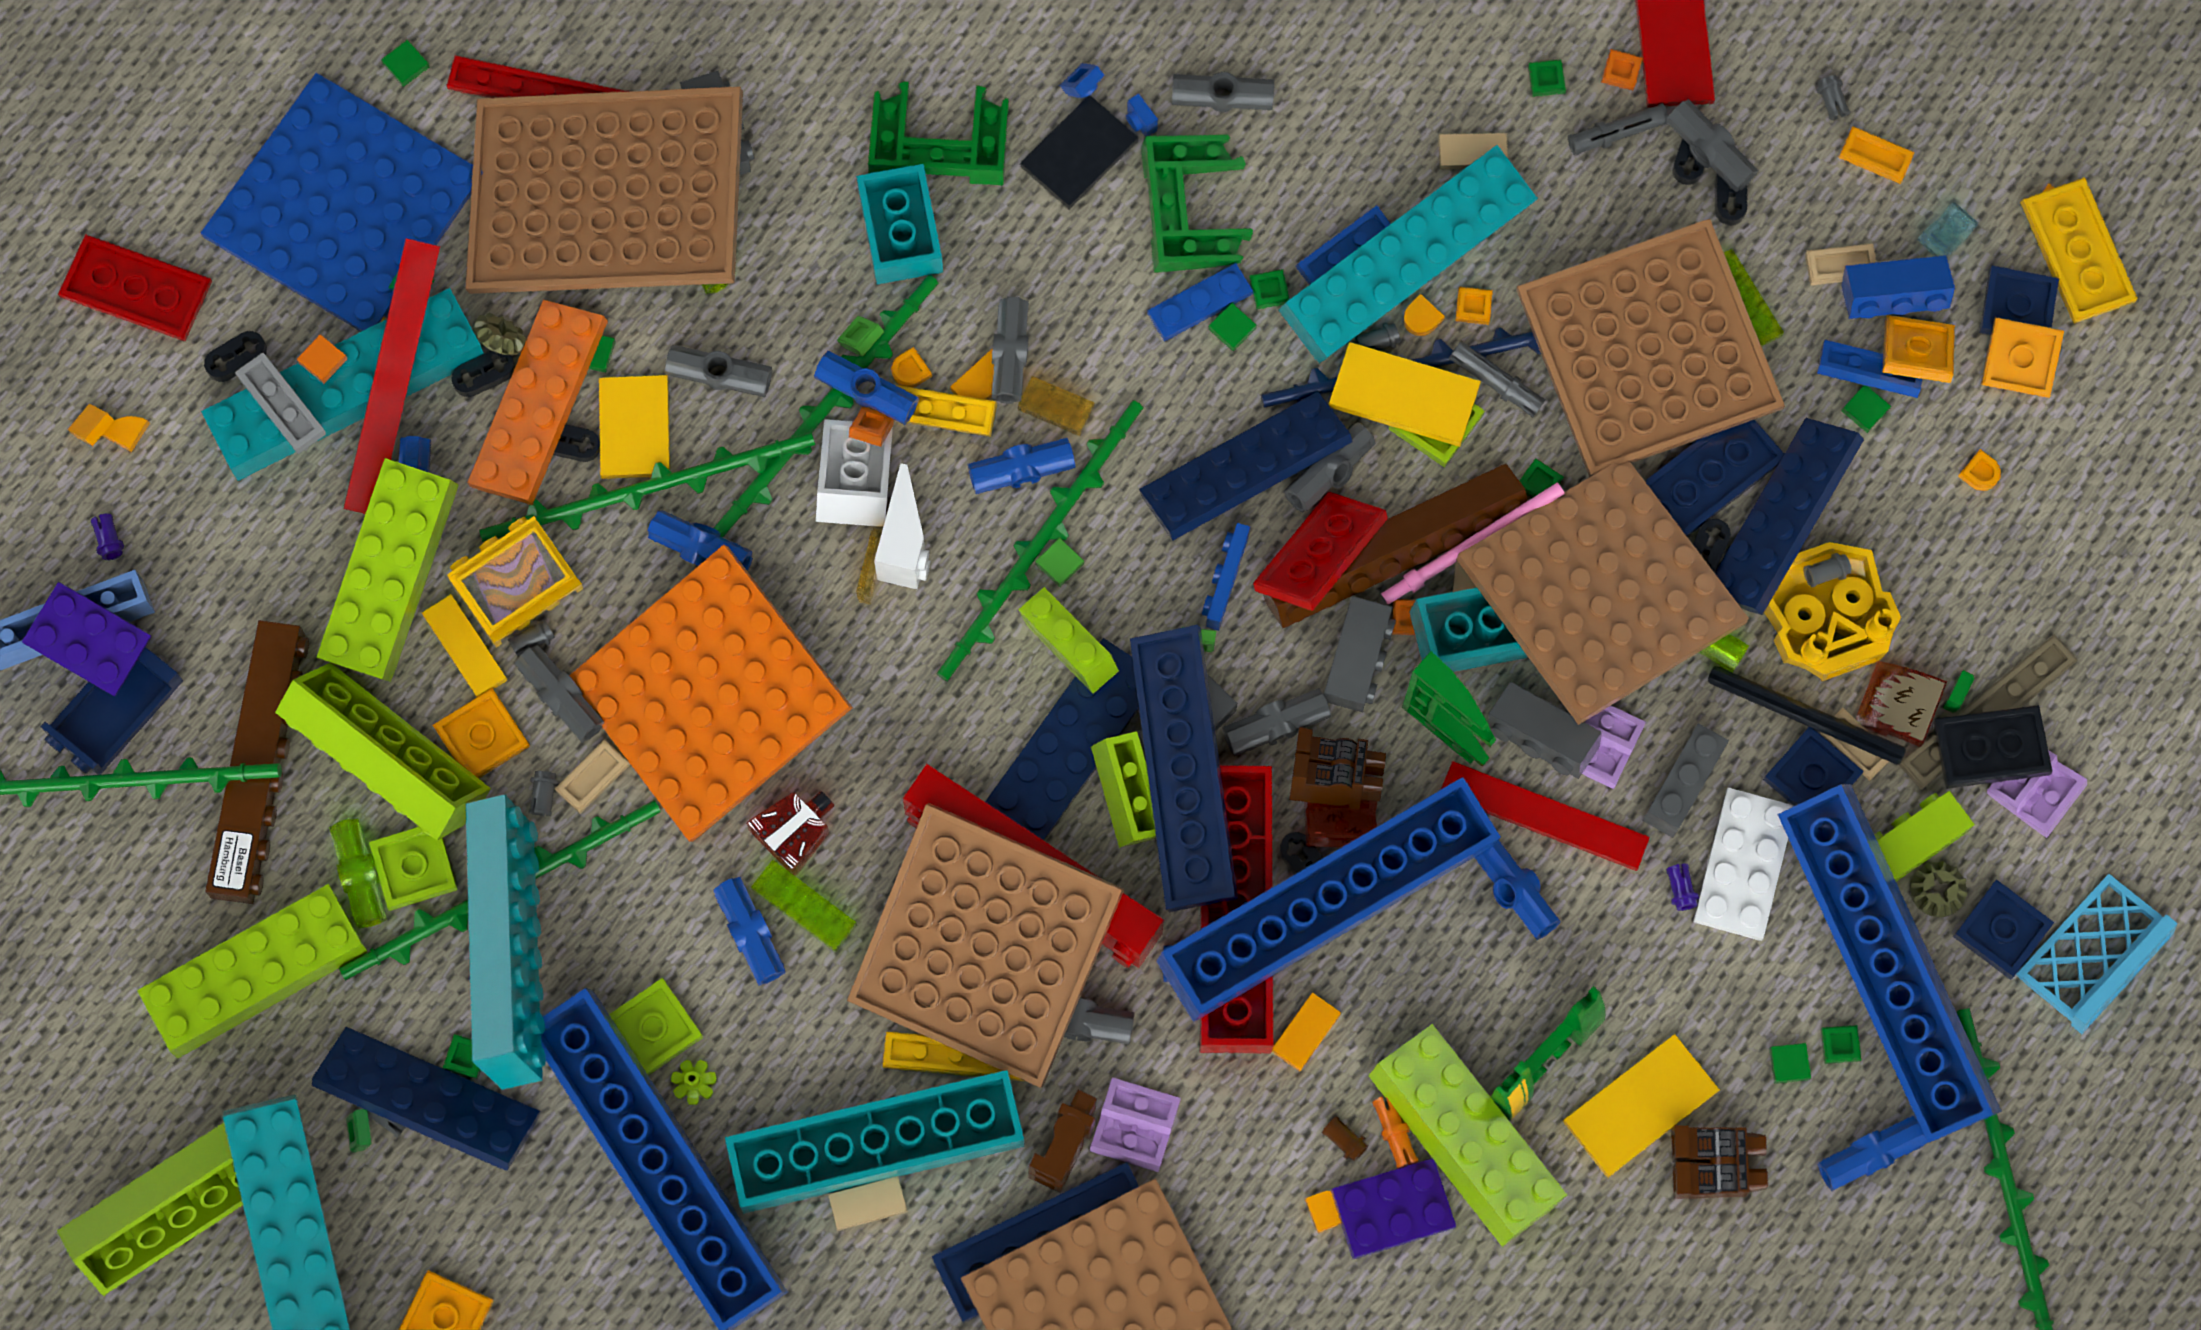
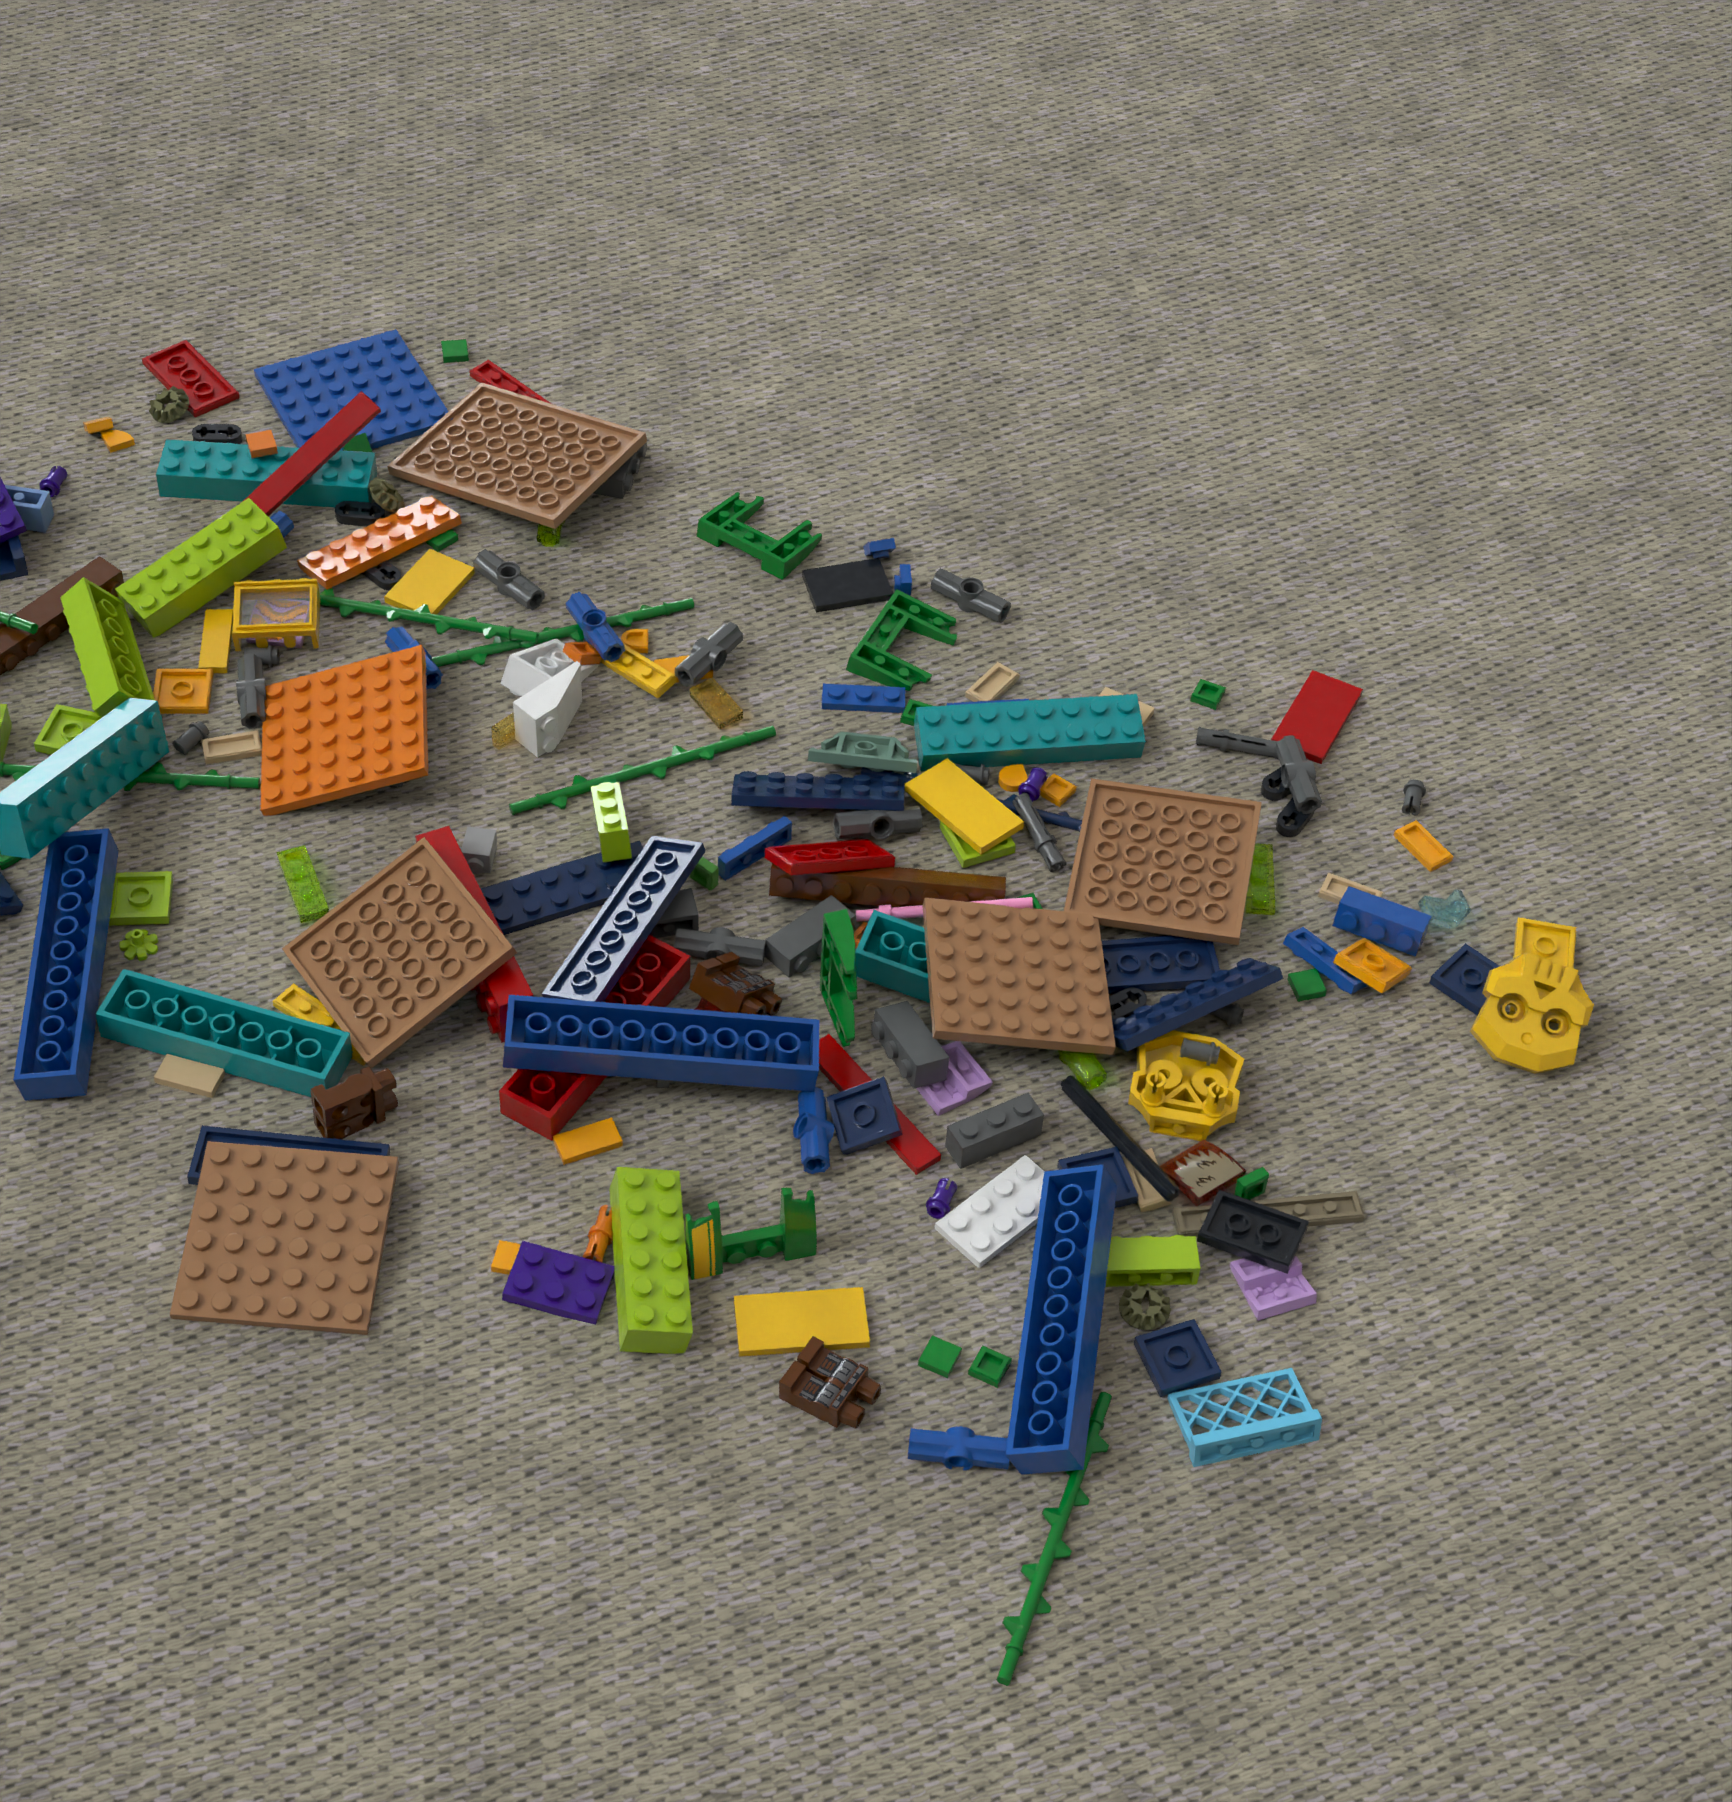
camera: 30 degrees right, 25 degrees down
light grey plate [235,353,326,454] -> none
clear neon green piece [329,818,388,929] -> none
blue piece [713,877,786,986] -> none
clear red torso [746,791,835,877] -> none
bright green tile [837,316,884,357] -> none
teal brick [856,164,943,285] -> none
blue piece [968,438,1075,494] -> none
bright green tile [1035,538,1084,587] -> none
dark grey piece [1064,999,1135,1045] -> none
lavender slope [1090,1077,1181,1172] -> none
lime brick [1091,731,1156,848] -> none
green tile [1208,303,1257,351] -> none
reddish brown pin [1322,1116,1368,1162] -> none
orange tile [1601,49,1643,91] -> none
light orange tile [1958,449,2001,491] -> none
light orange tile [1981,317,2064,398] -> none
none -> olive gear [149,386,189,423]
none -> light grey brick [461,827,497,874]
none -> sand green wing [808,732,917,773]
none -> dark blue plate [826,1076,903,1155]
none -> tan tile [965,662,1020,702]
none -> dark purple pin [1018,767,1048,802]
none -> yellow brick [1470,952,1594,1074]

